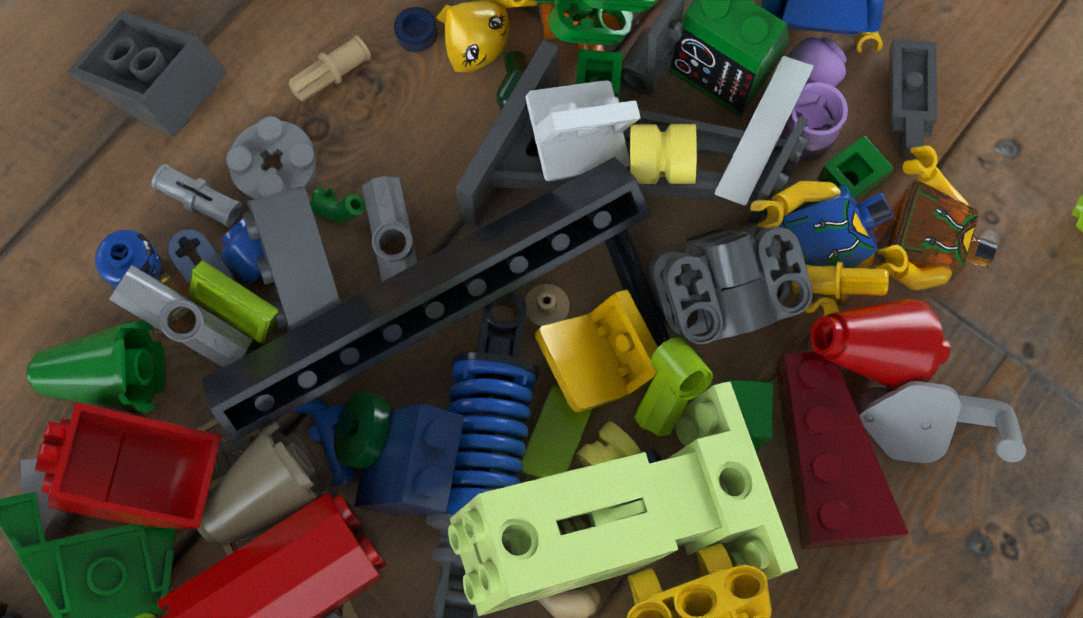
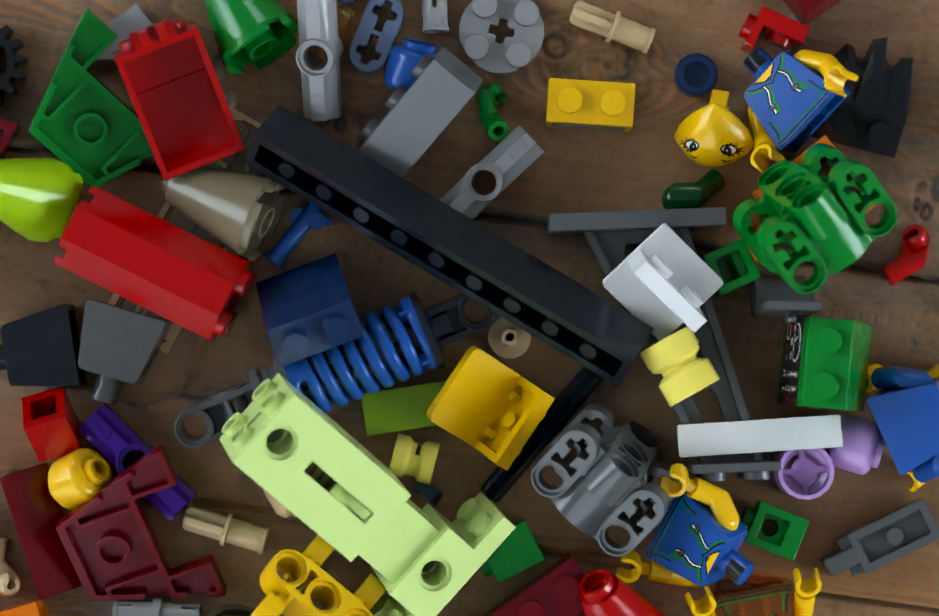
camera: 60 degrees right, 15 degrees up
lime tile [188,260,279,345] -> none
dark green piece [334,391,391,469] -> none
lime piece [634,337,713,436] -> none
yellow axle [793,262,889,299] -> none
none -> yellow brick [545,78,636,132]

